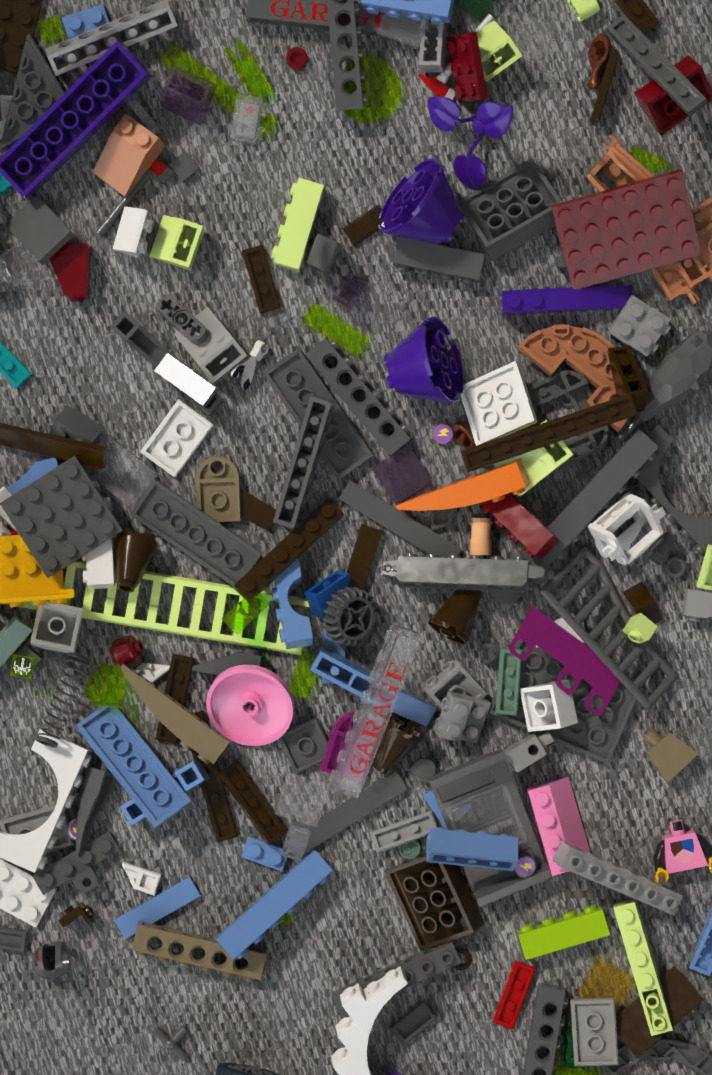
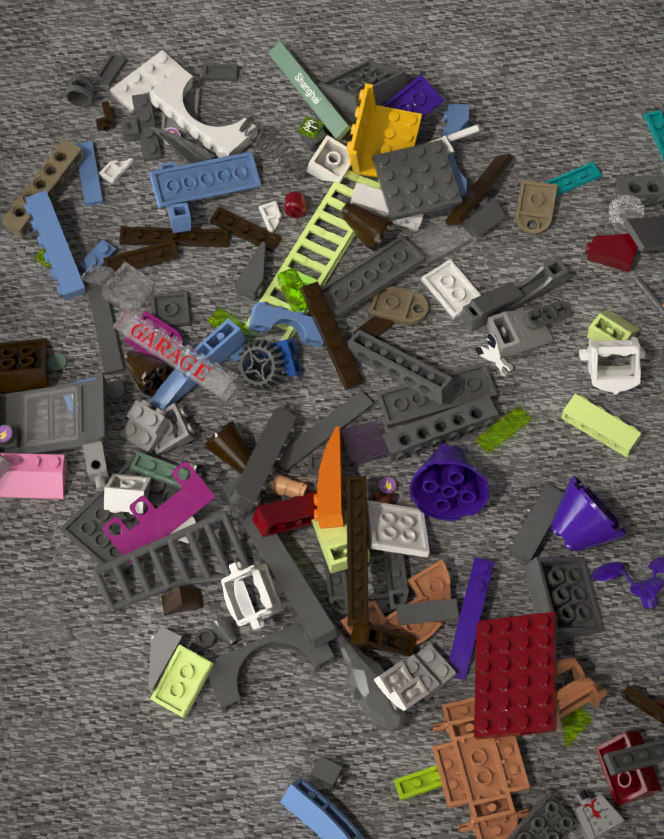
camera: 110 degrees right, 25 degrees down
clear neon green slope [85,665,127,709] -> none
white slope [113,206,154,258] -> none
dark tan slope [120,664,230,764] -> none
bright pink dish [206,665,294,746] -> none
dark brown tile [242,245,281,314] -> none
dark grey piece [307,234,343,275] -> none
clear purple slope [332,272,367,312] -> none
dark brown tile [342,204,382,246] -> none
dark brown tile [346,524,382,590] -> none
light grey tile [370,811,437,854] -> none
medium blue brick [426,827,518,871] -> none
yellowish green plate [623,613,658,644] -> none
dark tan torso [644,728,698,783] -> none
none -> white slope [374,661,429,711]
none -> dark grey tile [396,599,459,626]
none -> dark tan tile [515,180,558,235]
none -> white animal [579,337,645,395]

